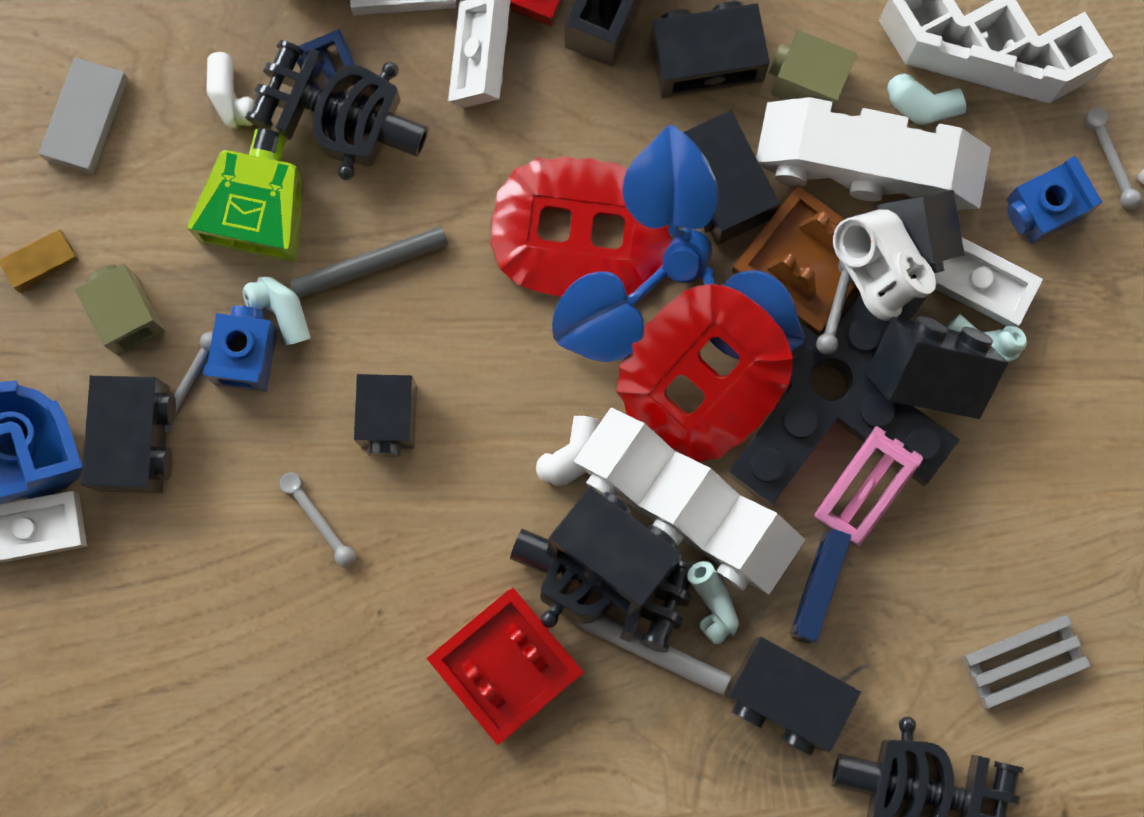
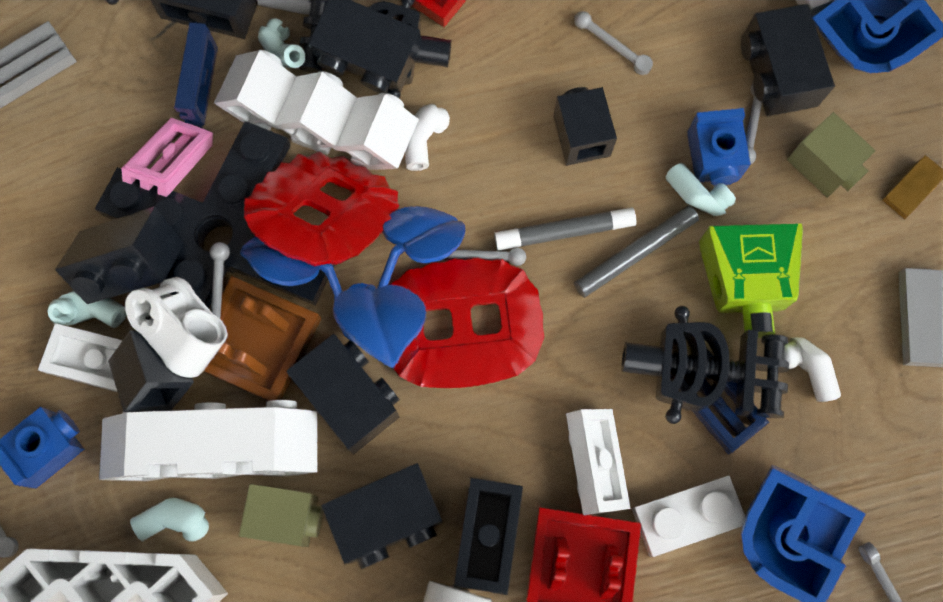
camera: 165 degrees right, 5 degrees down
none -> light grey hinge [436,247,526,266]
none -> dark grey bar [494,207,636,251]

